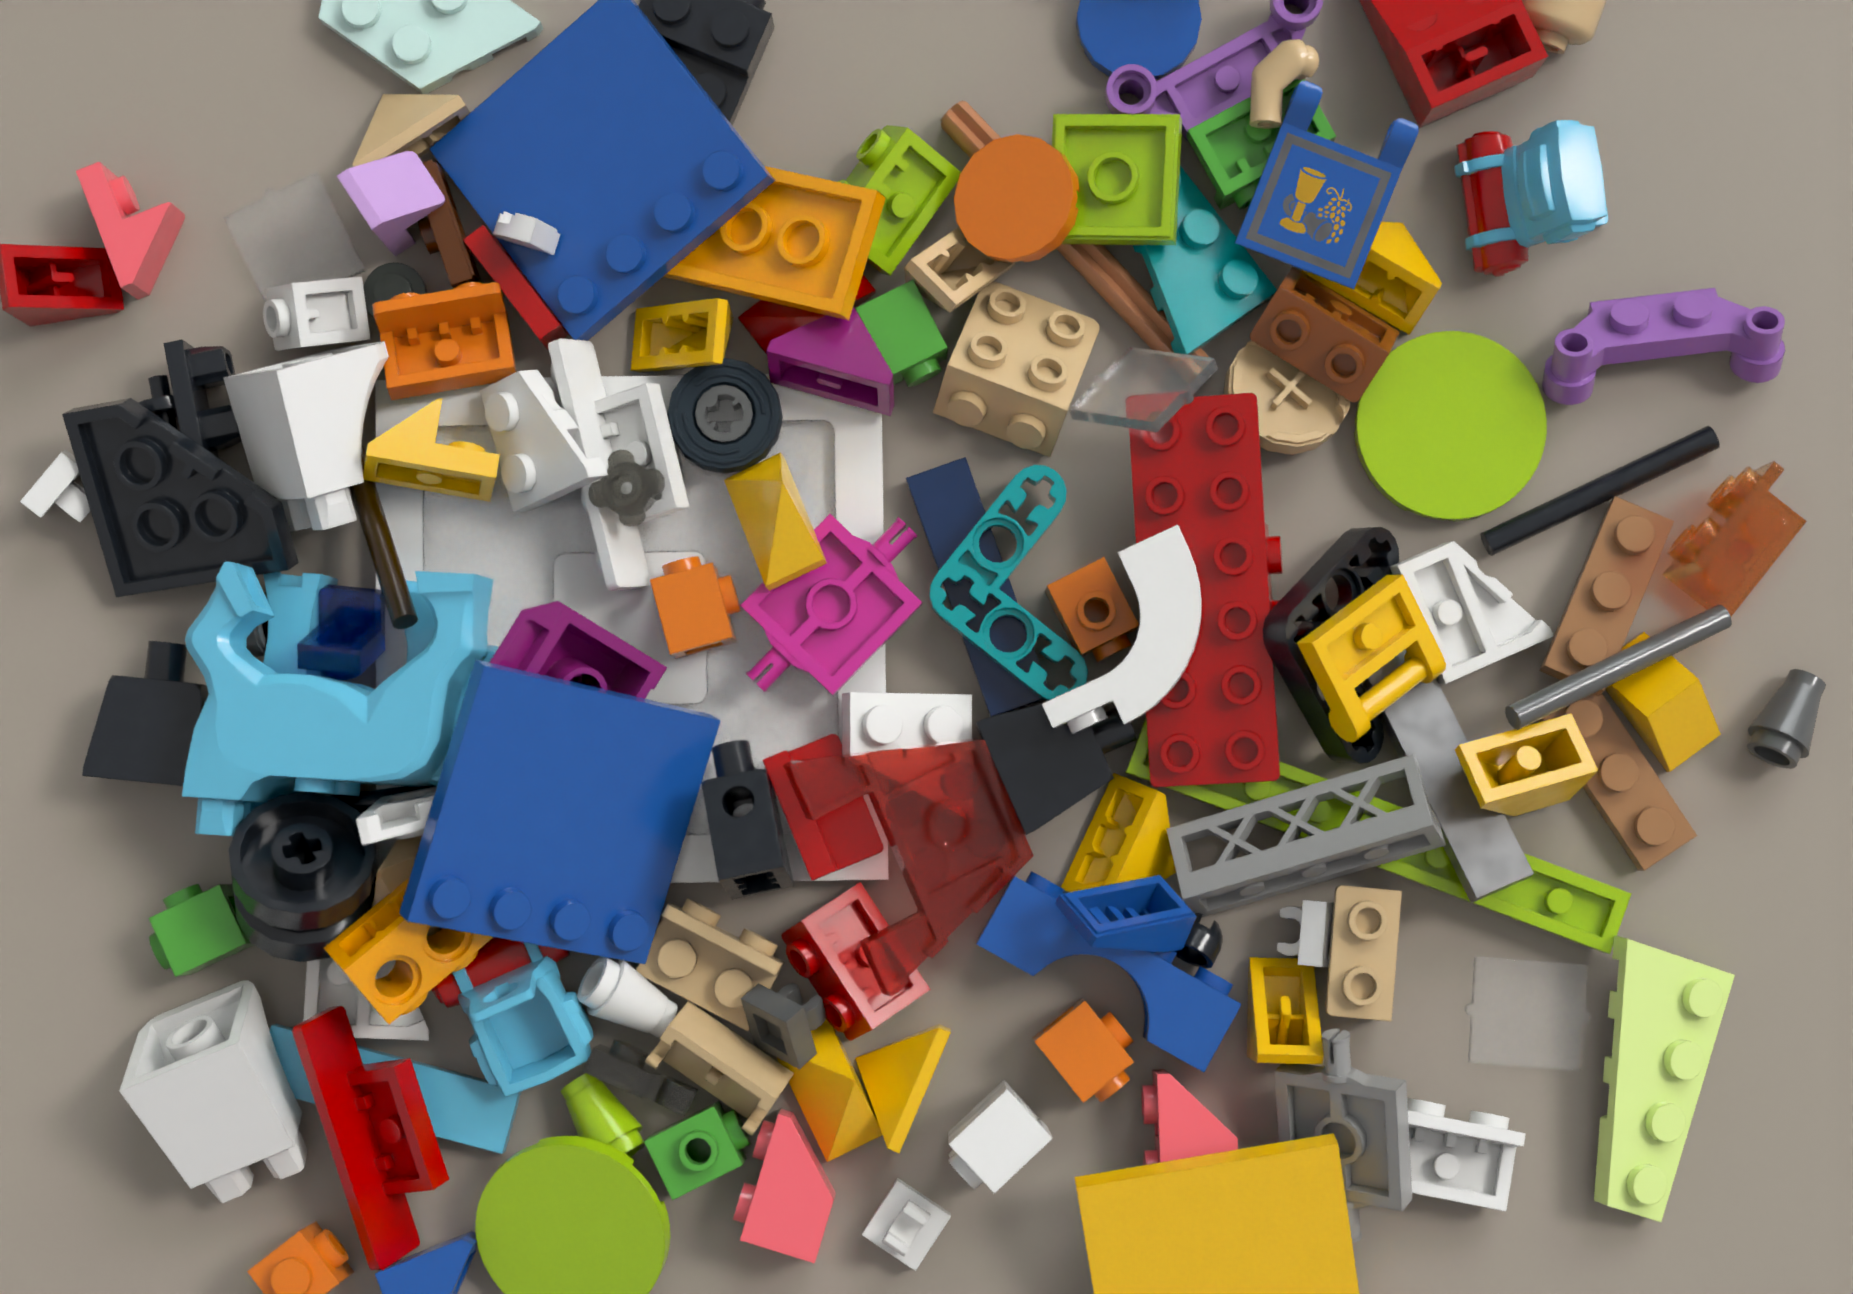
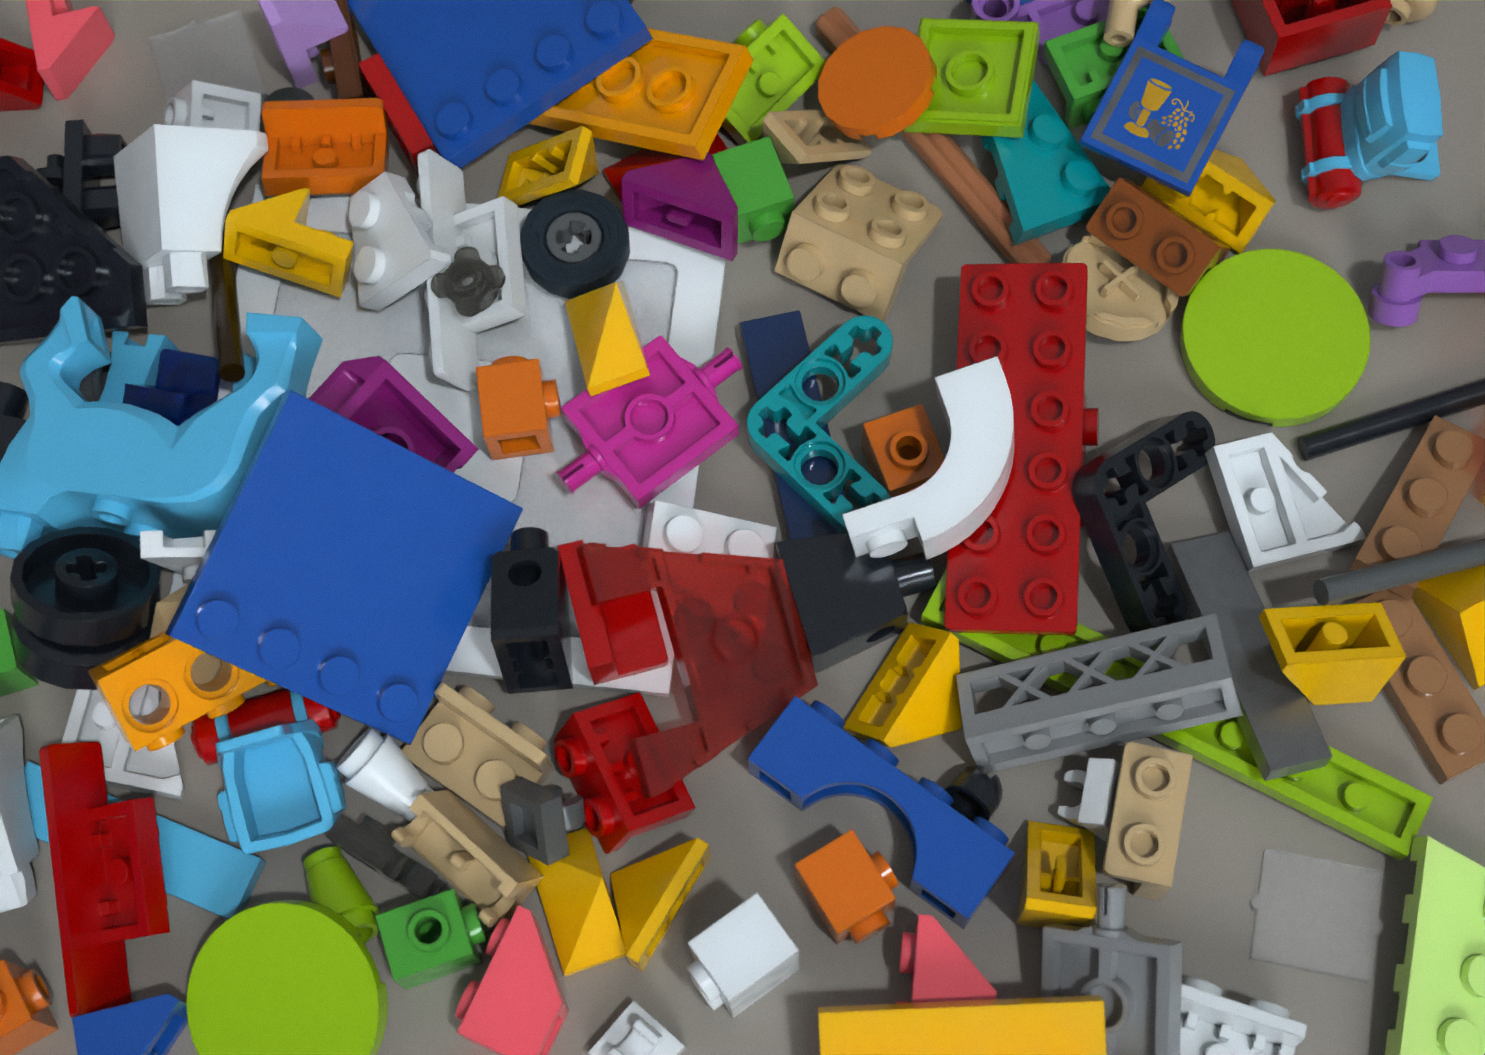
camera: 10 degrees right, 15 degrees down
white tile [493,211,561,255] -> none
blue slope [1055,875,1197,952] -> none
clear piece [1068,347,1218,432] -> none
yellow plate [1297,574,1446,743] -> none

